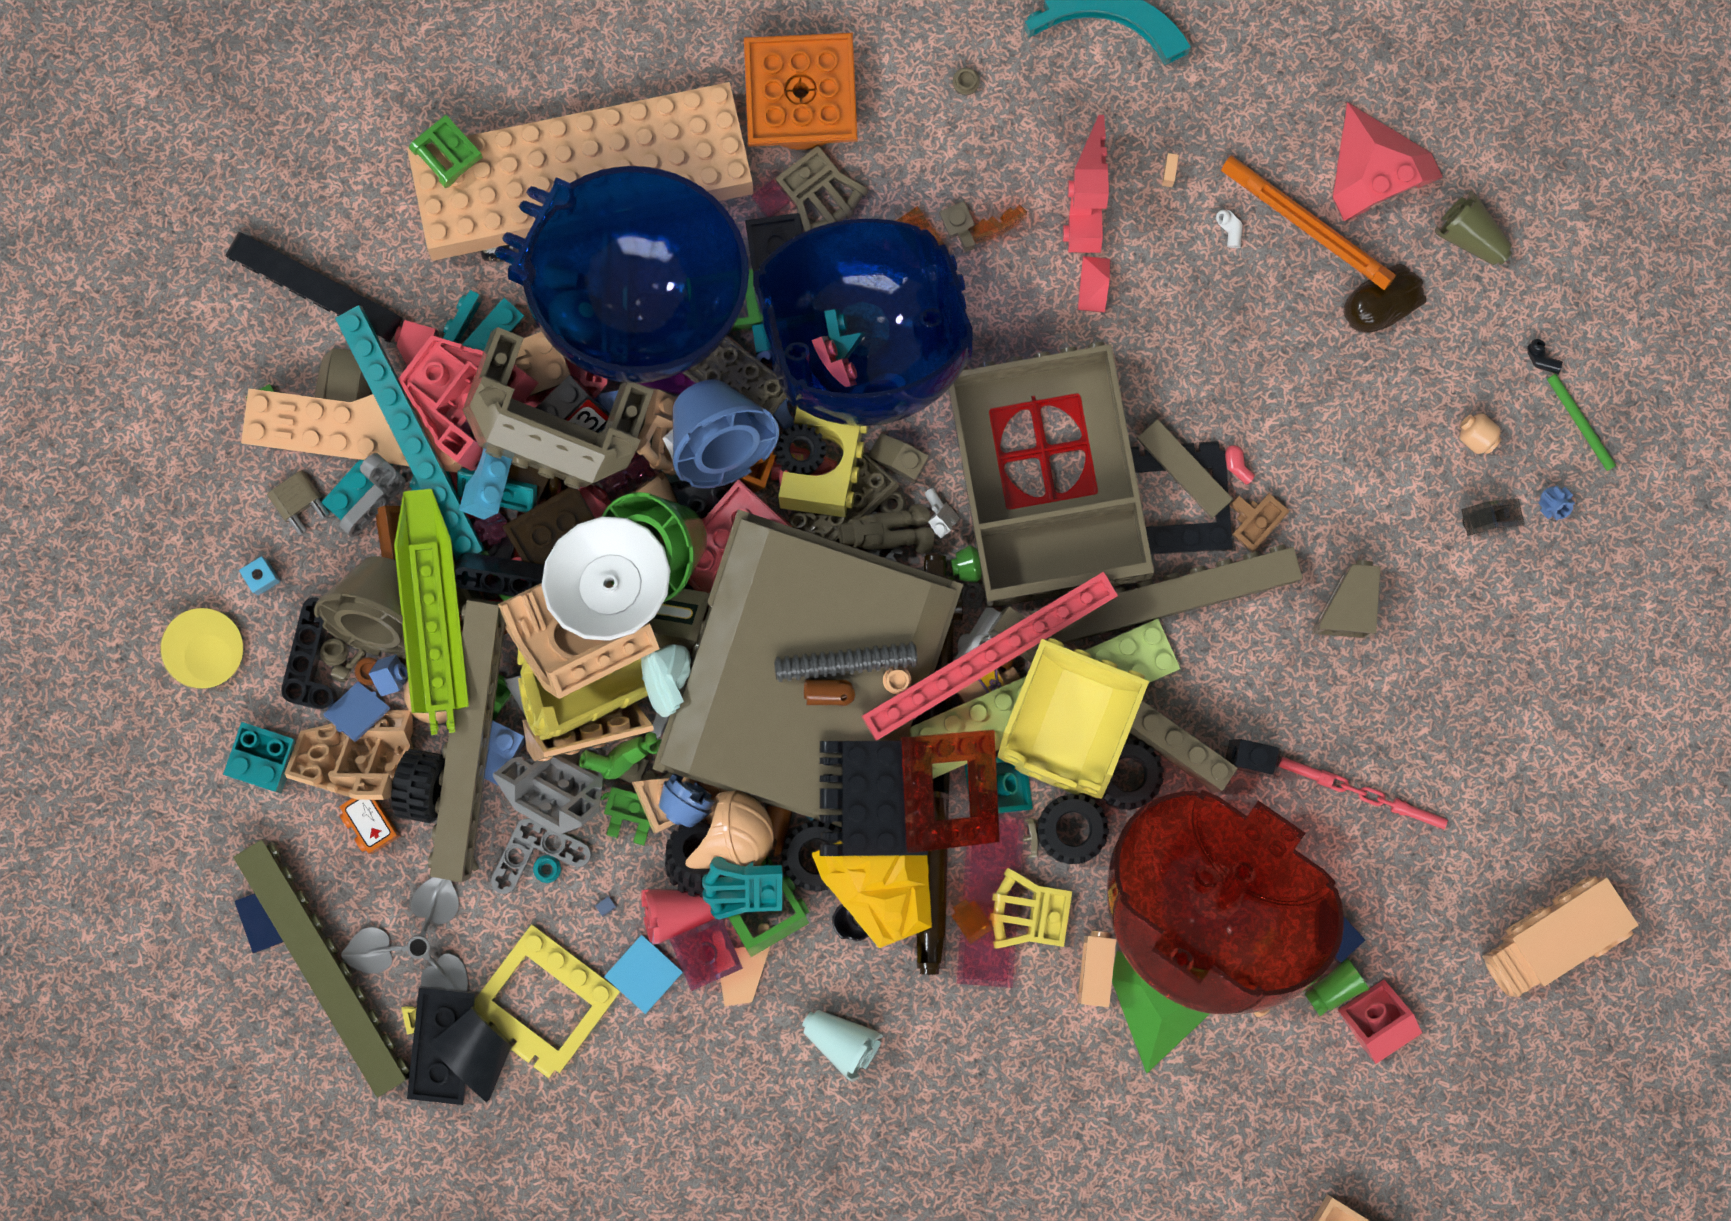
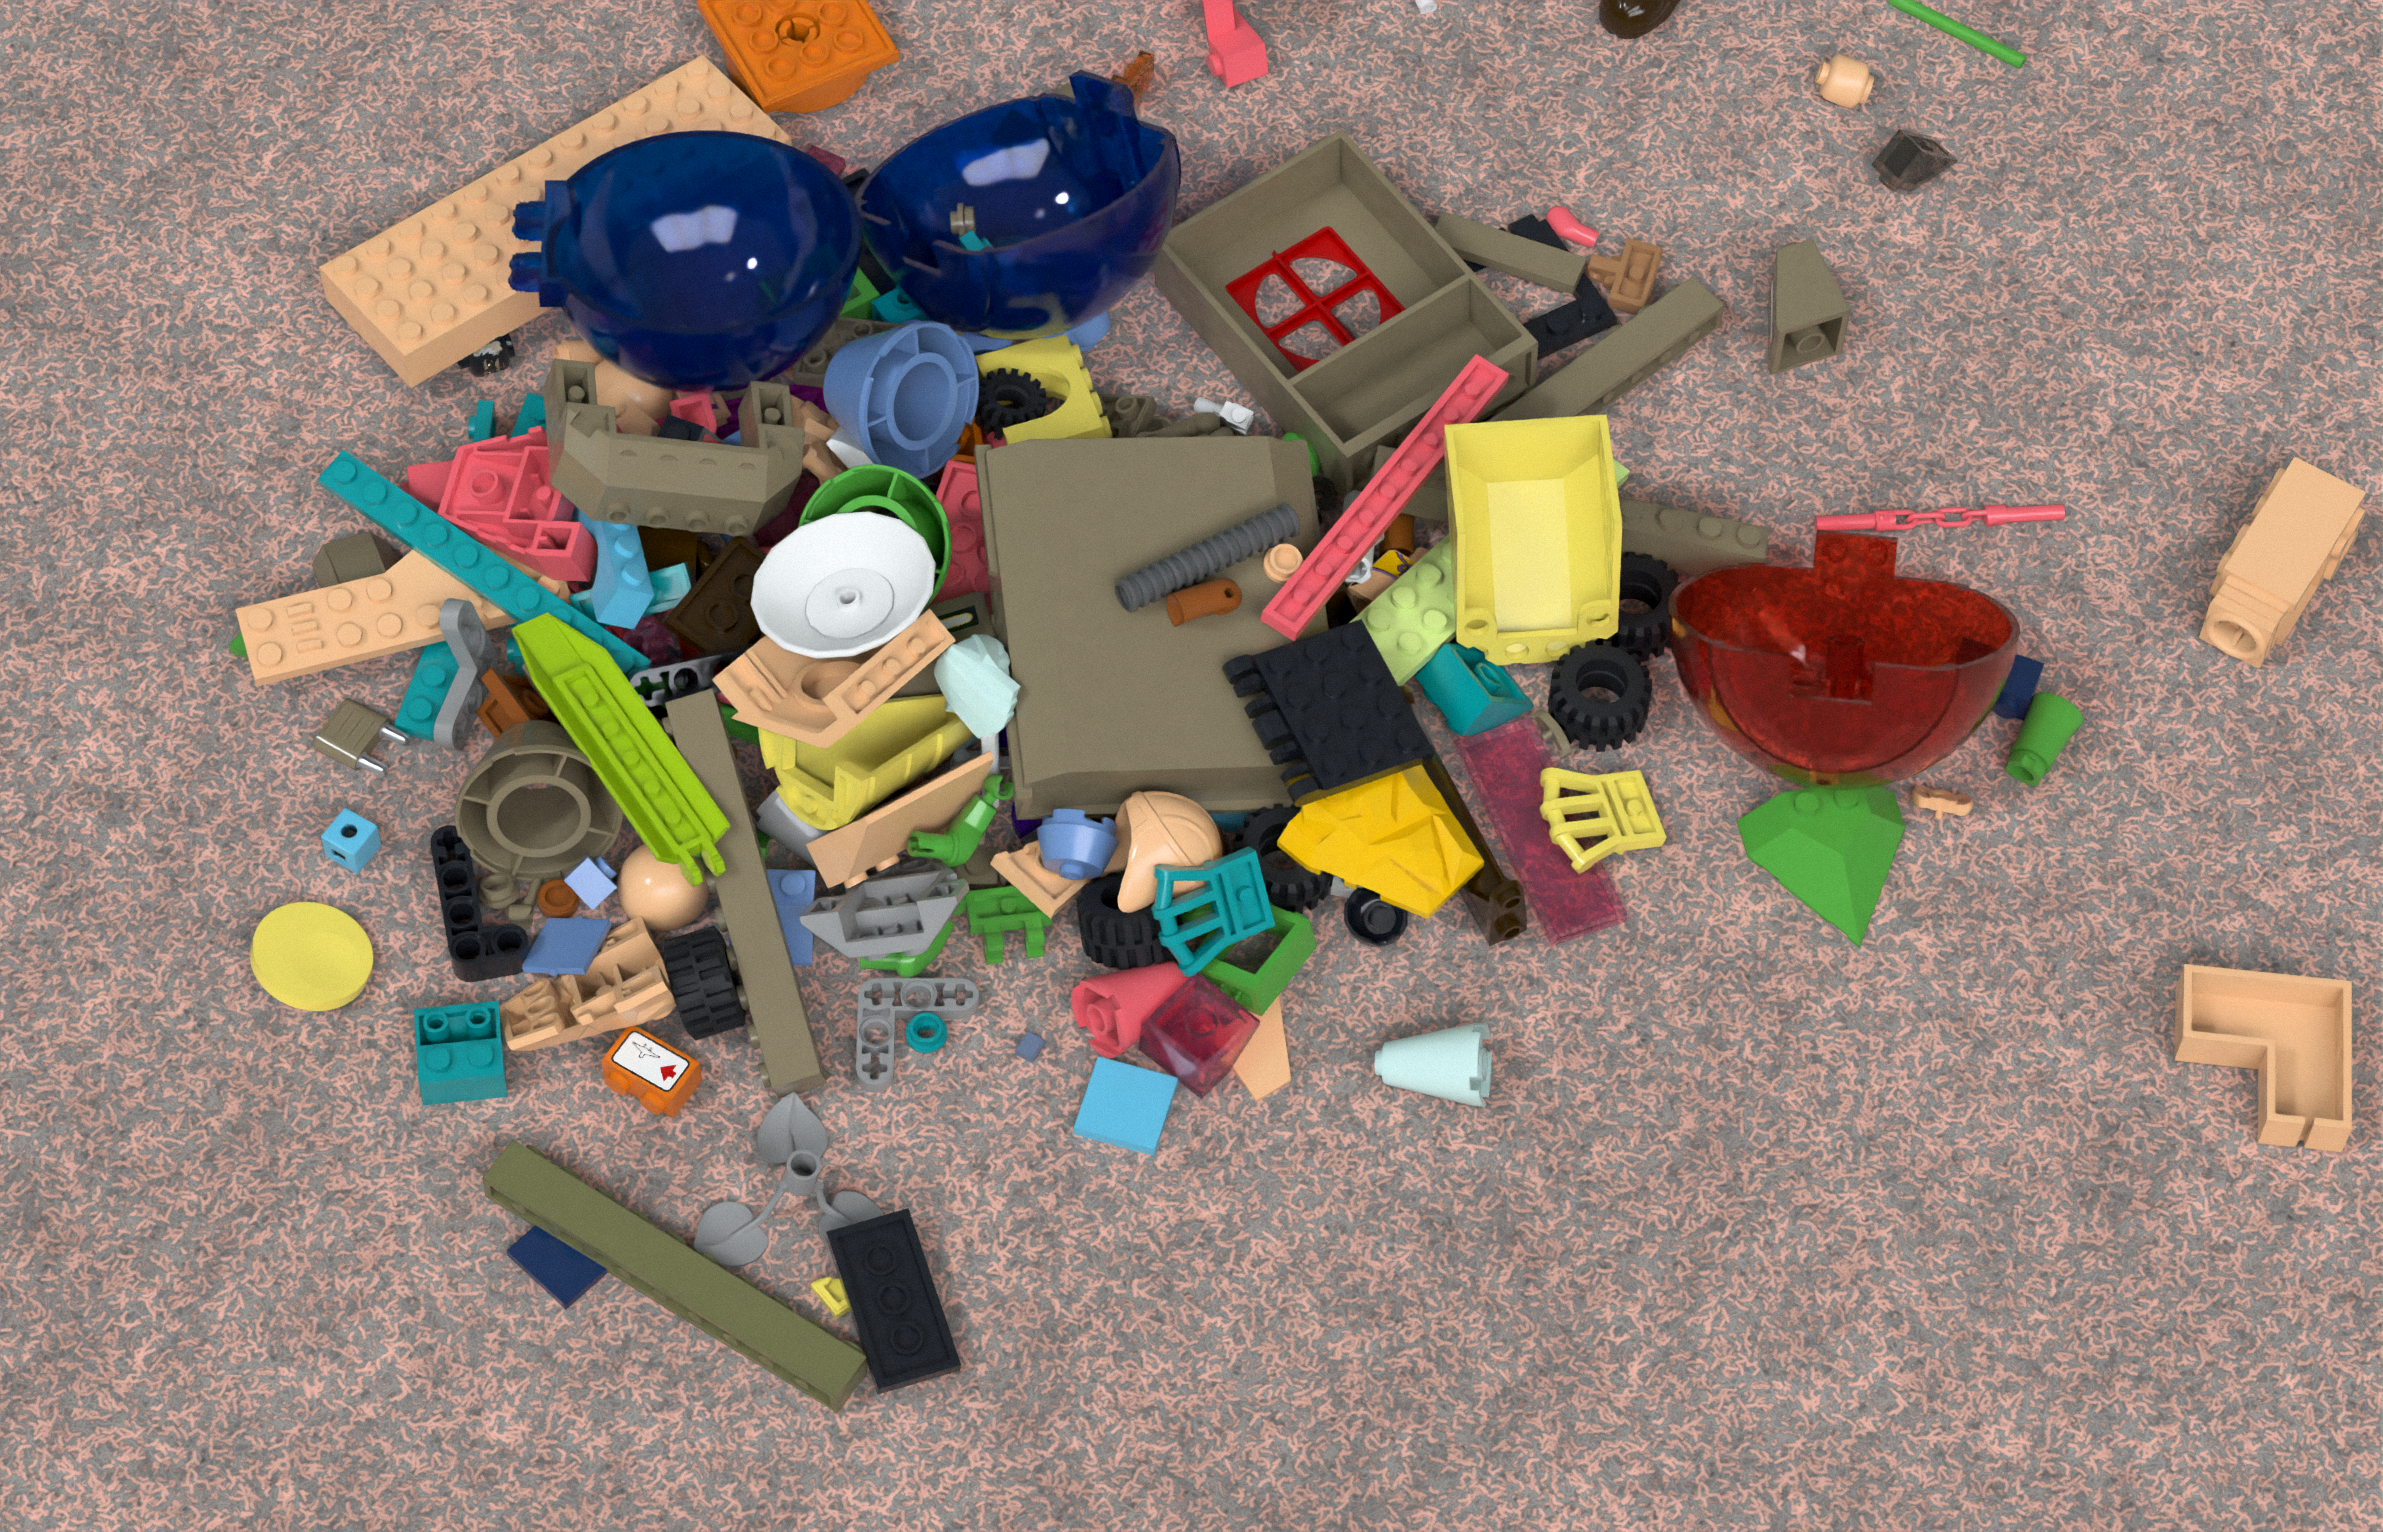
camera: 30 degrees left, 25 degrees down
black beam [225,232,403,343] -> none
bright green plate [409,115,483,188] -> none
black slope [429,1006,512,1102] -> none
light yellow hinge [475,924,620,1078] -> none
dark tan plate [775,146,869,239] -> none
dark tan slope [868,433,929,484] -> none
clear red plate [901,730,1000,852] -> none
clear orange slope [950,899,994,944] -> none
light nougat window [1077,931,1116,1007] -> none
coral slope [1078,256,1110,313] -> none
black torso [1225,739,1281,779] -> none
coral slope [1338,979,1422,1064] -> none
medium blue gear [1538,485,1575,520] -> none
none -> dark tan plate [950,203,976,238]

